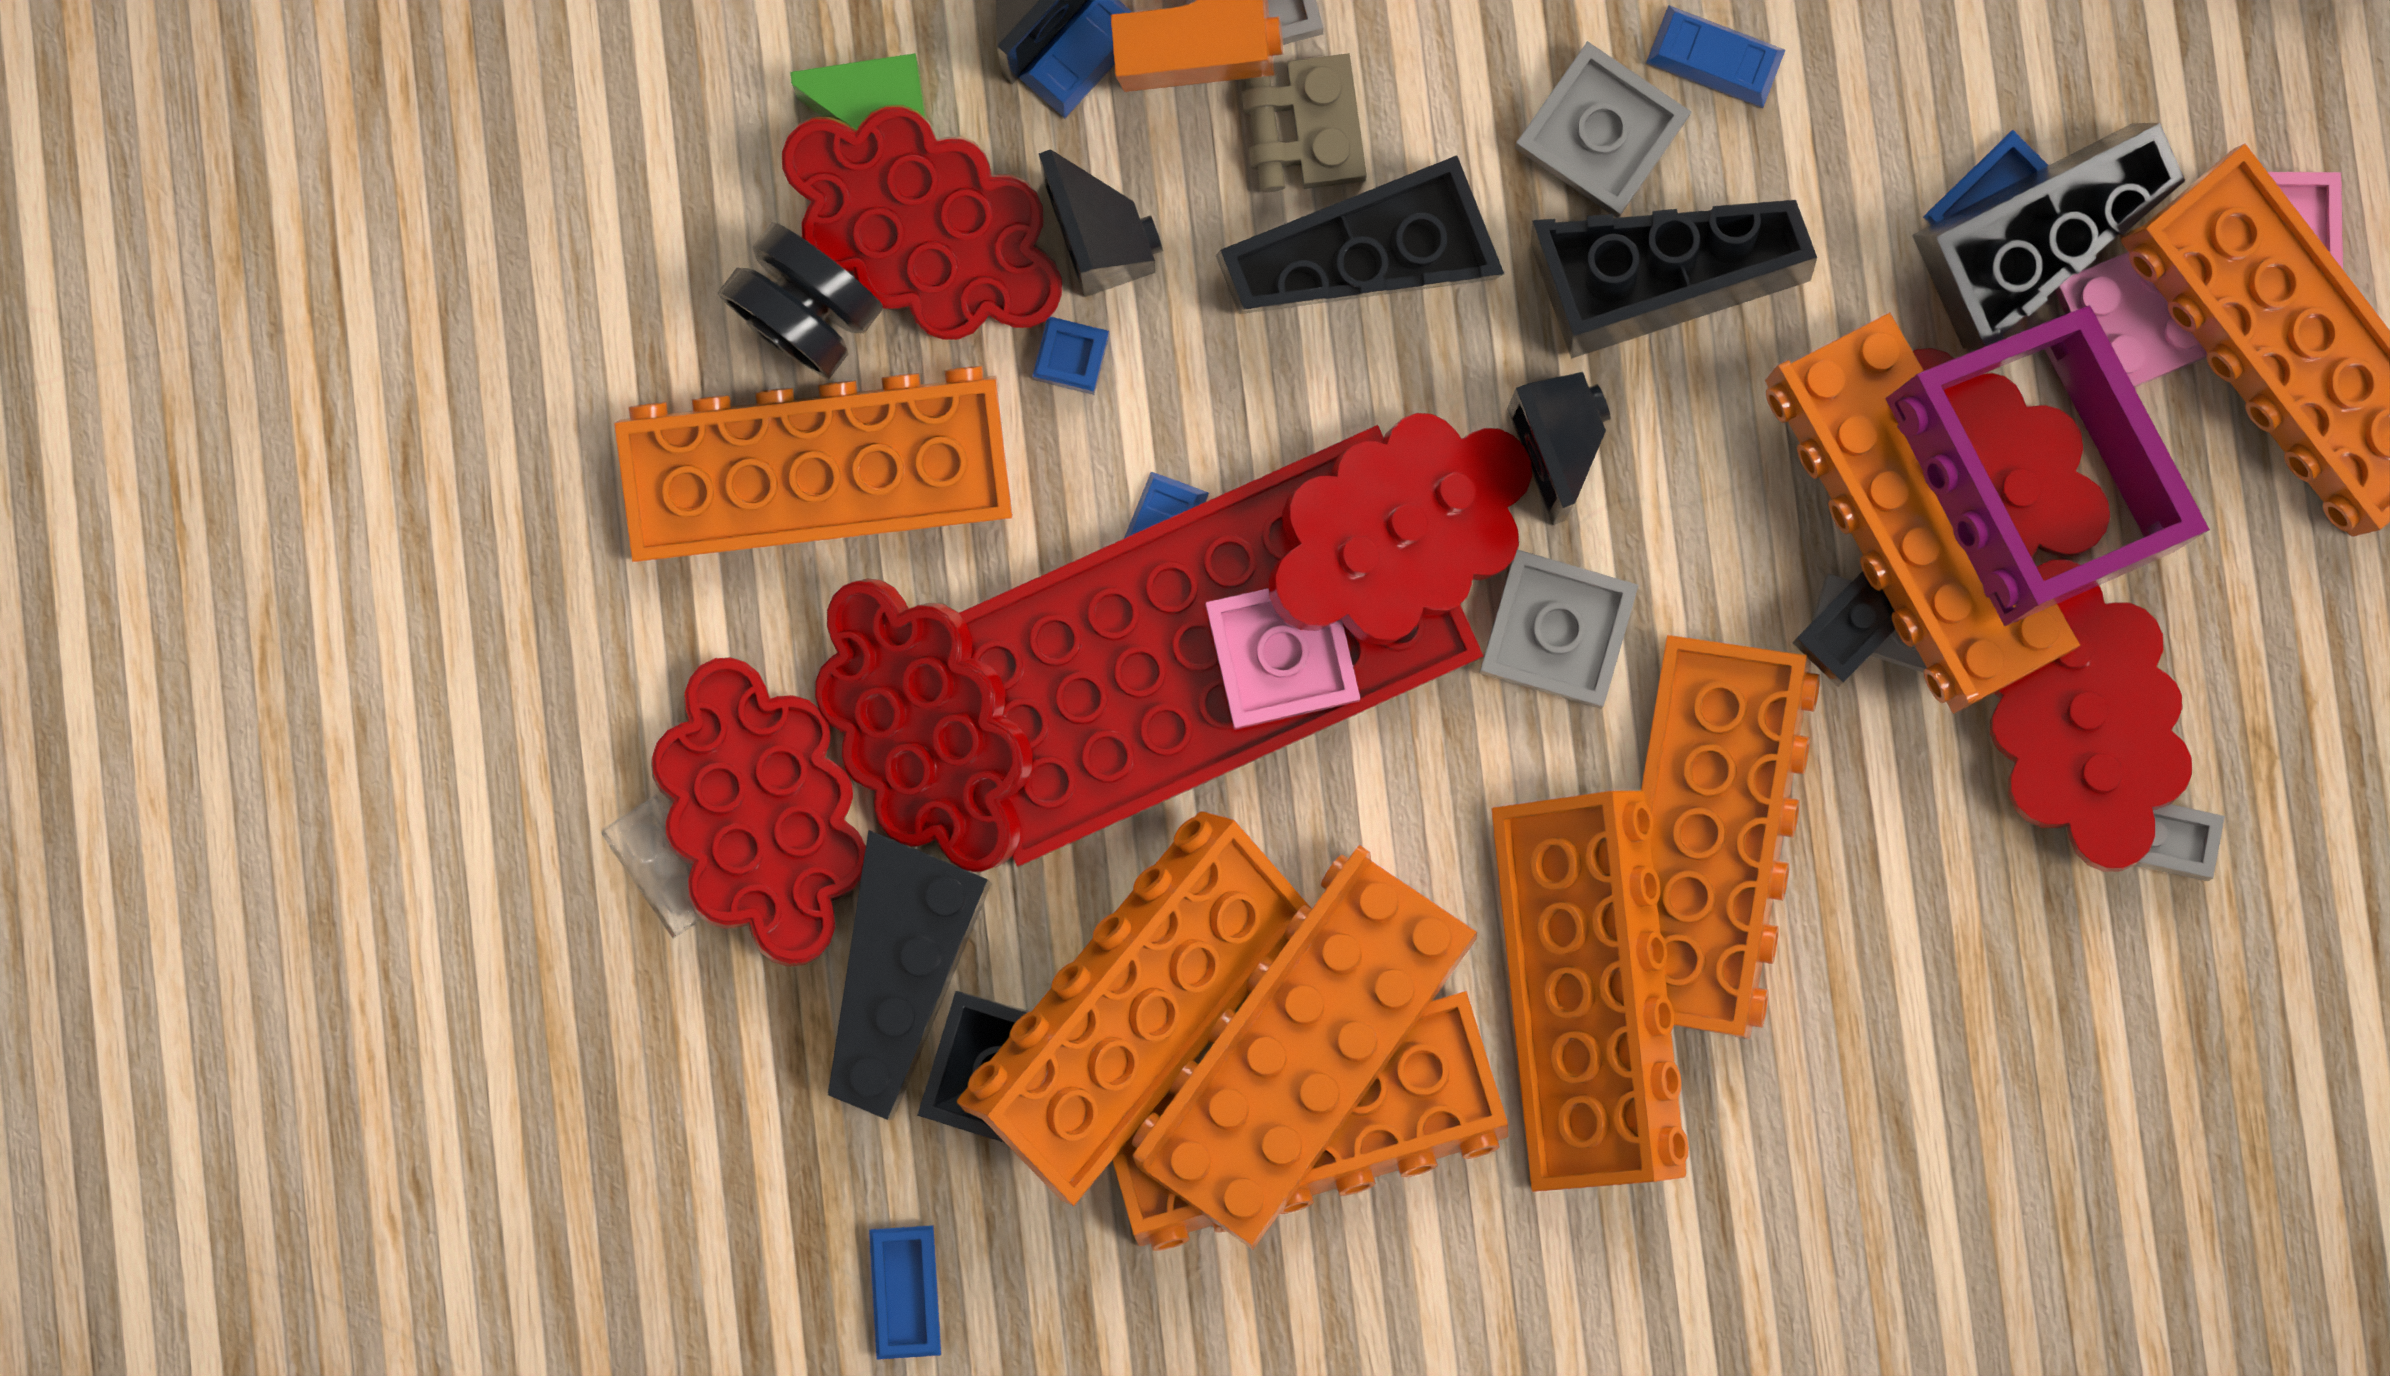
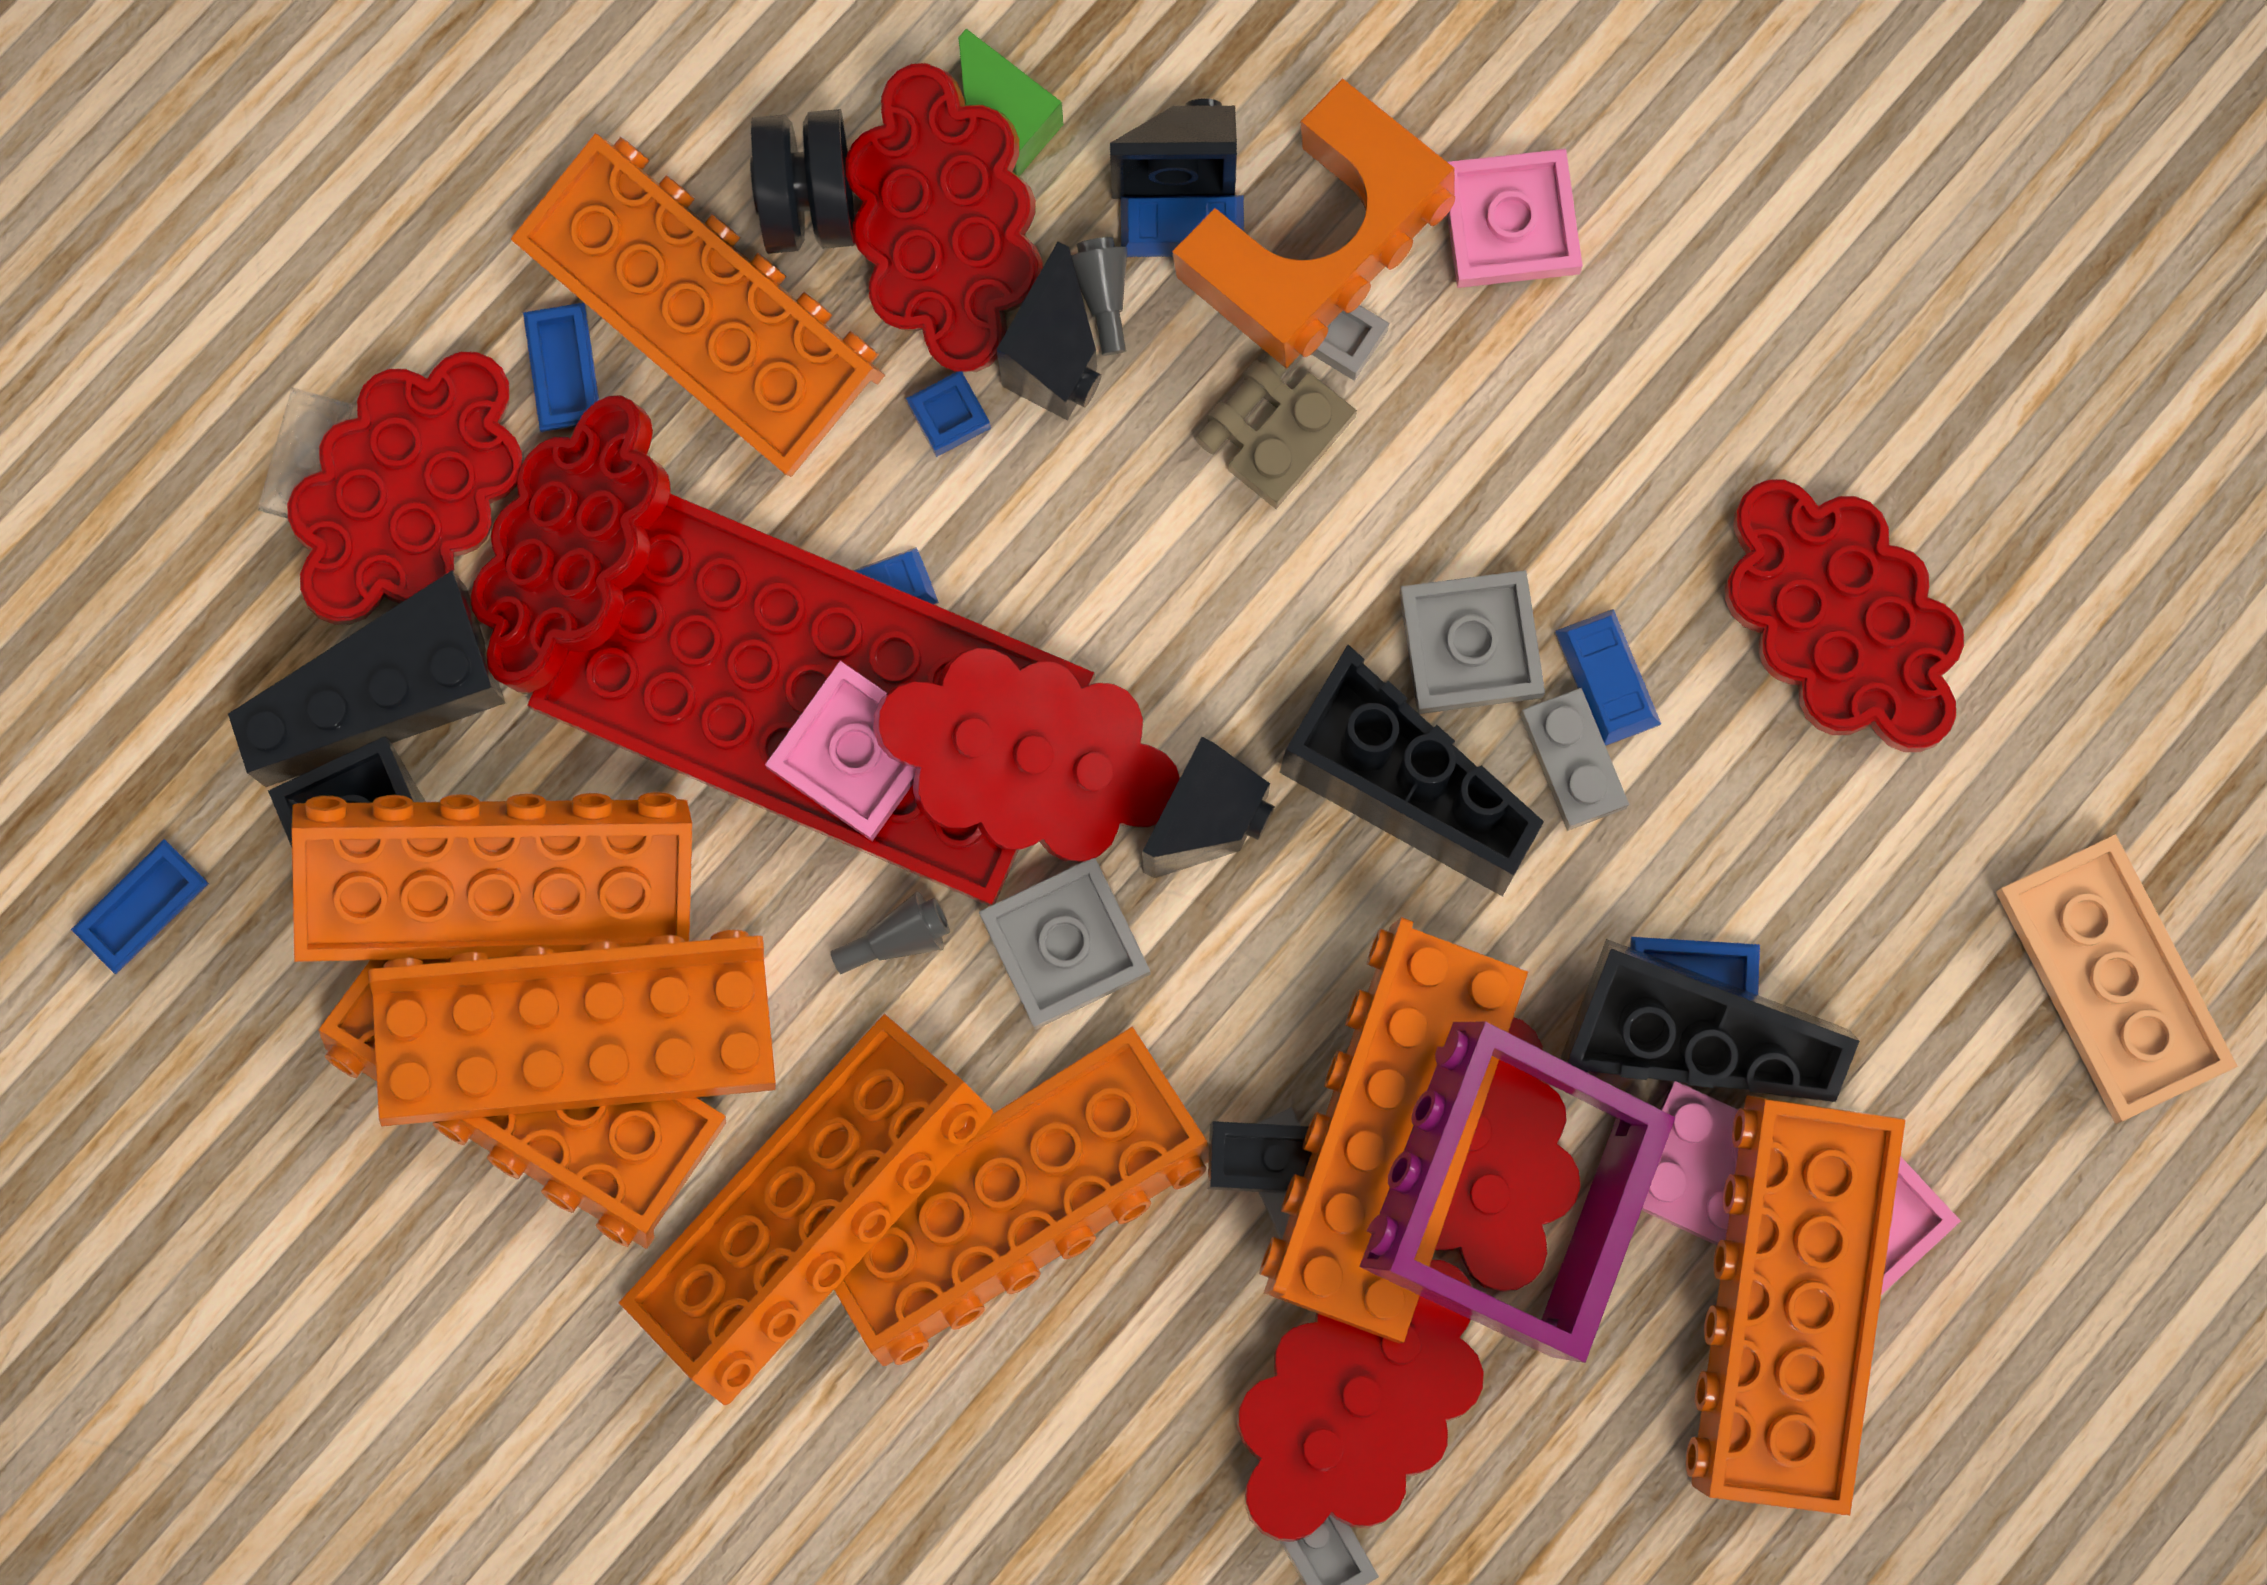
camera: 50 degrees right, 5 degrees down
black wedge [1216,155,1504,314] -> none
none -> blue tile [523,303,599,432]
none -> dark grey cone [831,892,950,974]
none -> dark grey cone [1071,237,1128,356]
none -> light grey plate [1520,688,1629,831]

